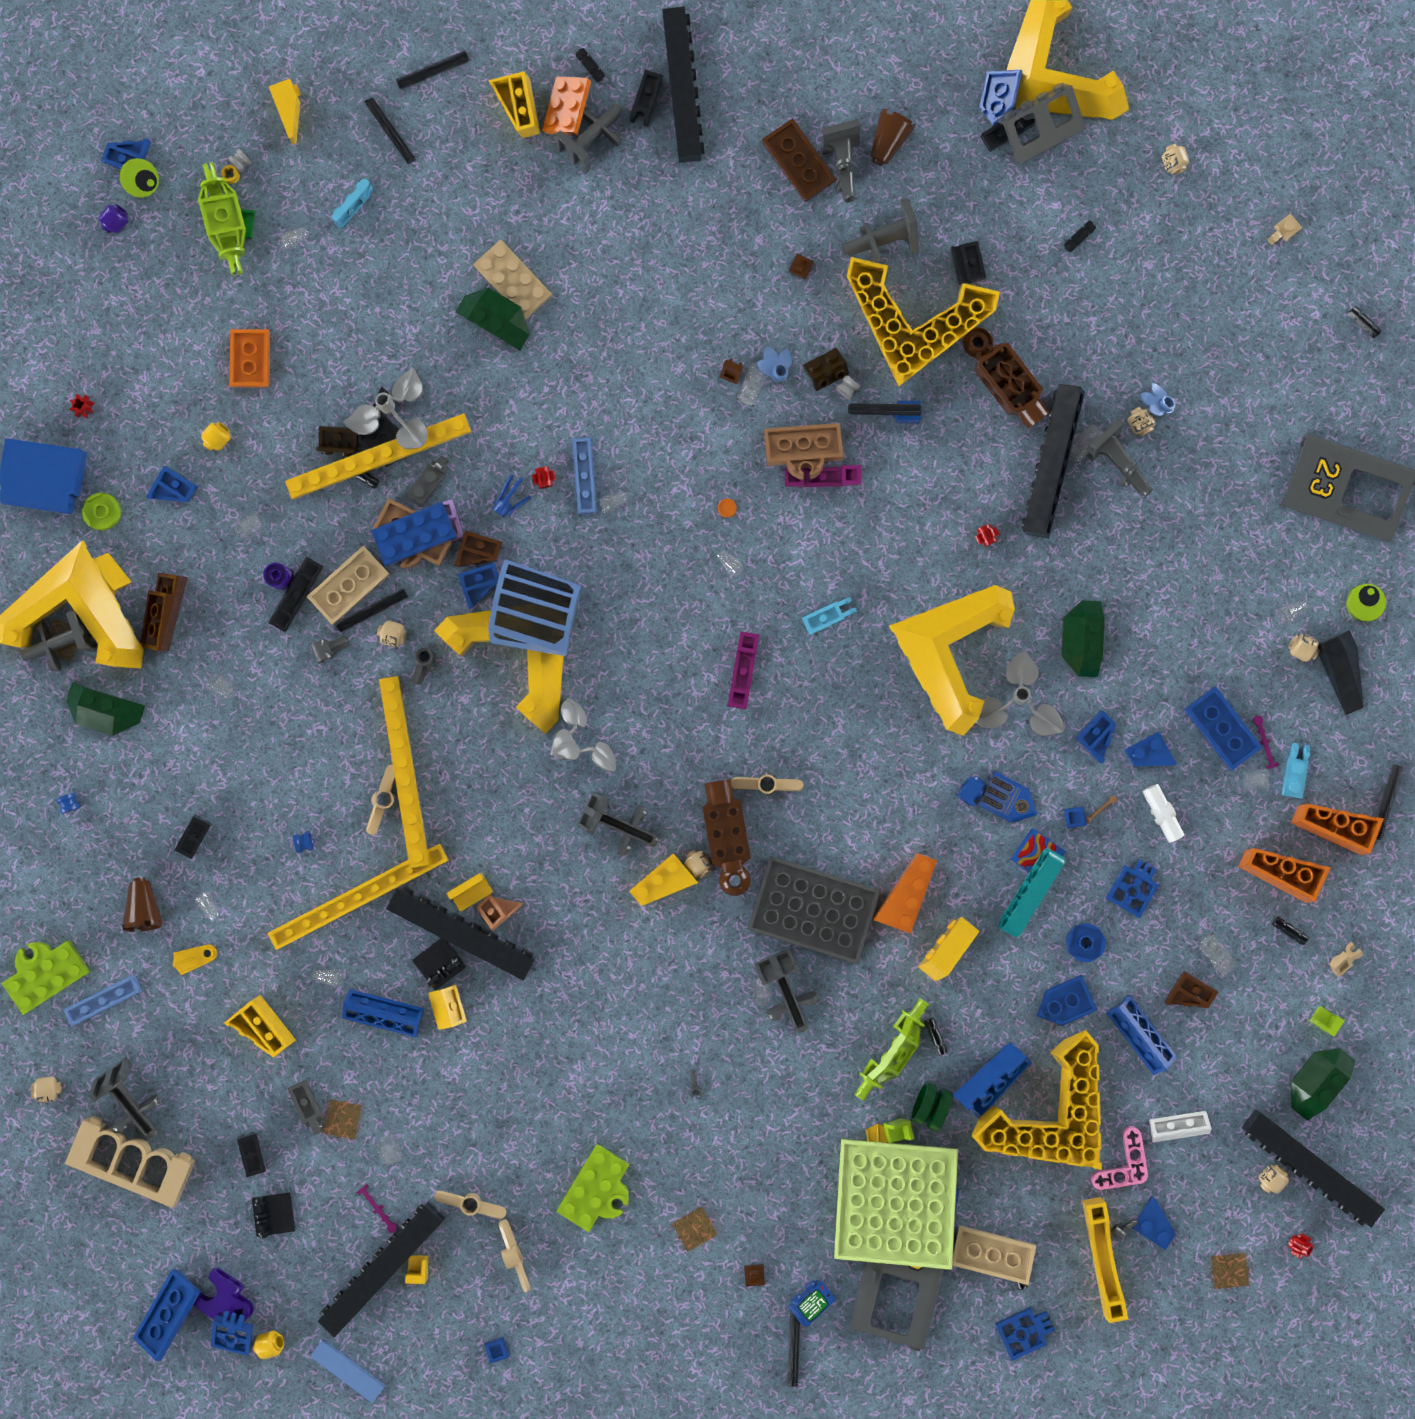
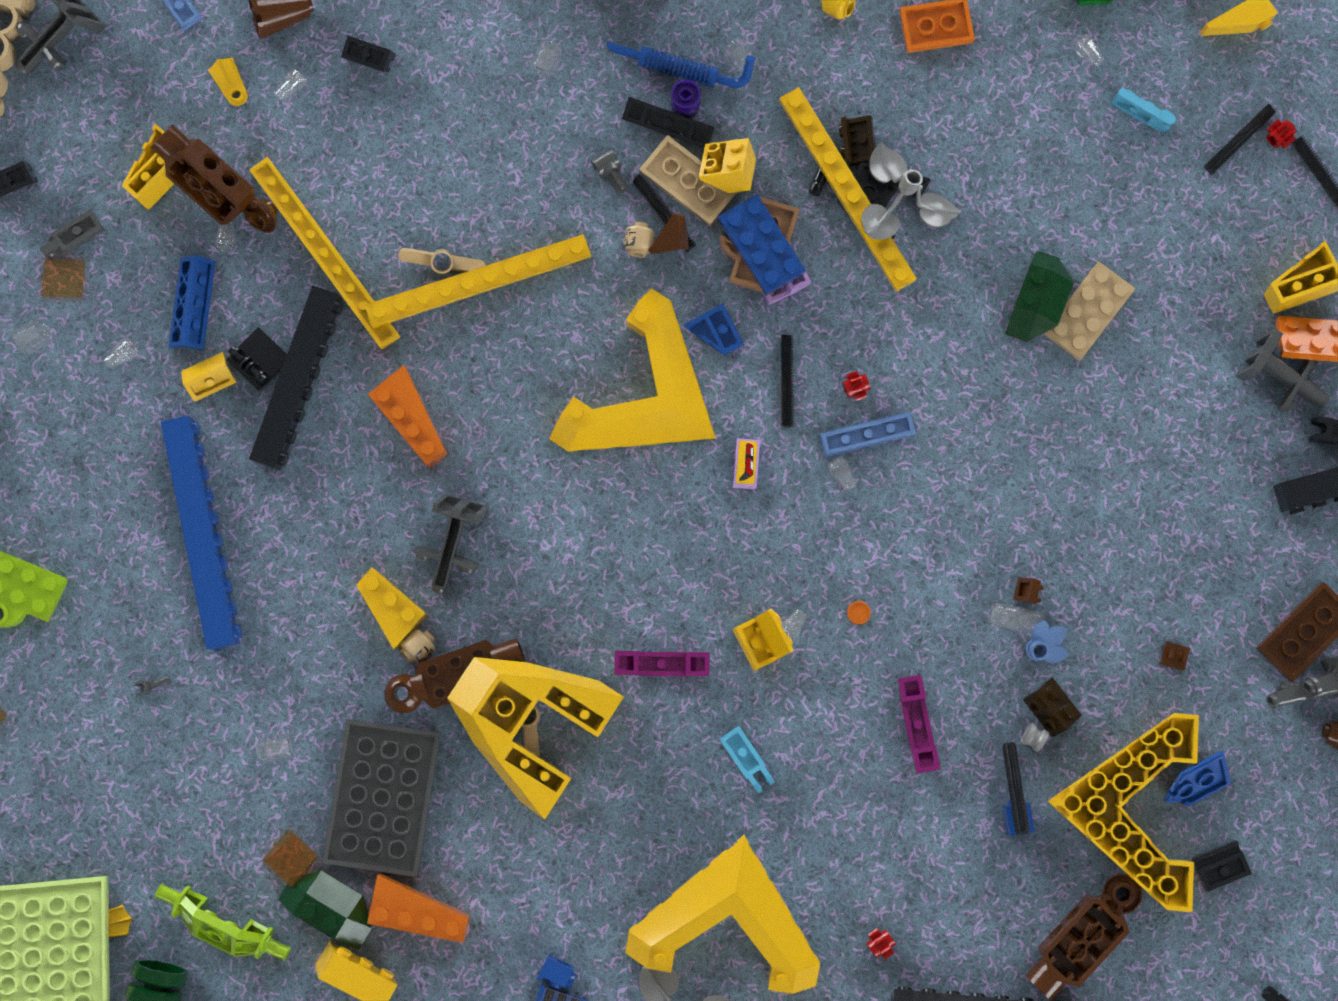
camera: 85 degrees right, 5 degrees down
blue wheel [293,831,314,853] -> none
dark grey hinge [407,455,449,506] -> none
dark grey axle [412,648,435,685] -> none
yellow panel [446,872,493,911] -> none
reddish brown wing [454,531,503,567] -> none
nougat slope [476,894,523,931] -> none
windscreen [488,559,581,656] -> none
blue plant [492,475,531,518] -> none
light grey plant [551,698,616,772] -> none
dark grey piece [754,949,818,1033] -> none
medium nougat plate [764,423,844,480] -> none
dark grey piece [842,198,919,263] -> none
lime panel [883,1118,914,1143] -> none
black axle [924,1018,948,1056] -> none
none -> clear cone [103,337,140,370]
none -> reddish brown brick [151,124,277,233]
none -> blue brick [161,415,242,651]
none -> clear orange piece [263,829,318,887]
none -> dark green wedge [278,870,372,949]
none -> orange wedge [368,365,448,469]
none -> yellow piece [447,657,624,820]
none -> blue piece [606,42,755,88]
none -> reddish brown slope [648,213,689,254]
none -> yellow slope [699,138,756,193]
none -> yellow bracket [732,609,793,671]
none -> slope [733,438,760,489]
none -> black axle [781,334,794,427]
none -> blue tile [1163,751,1231,806]
none -> red gear [1266,119,1296,149]

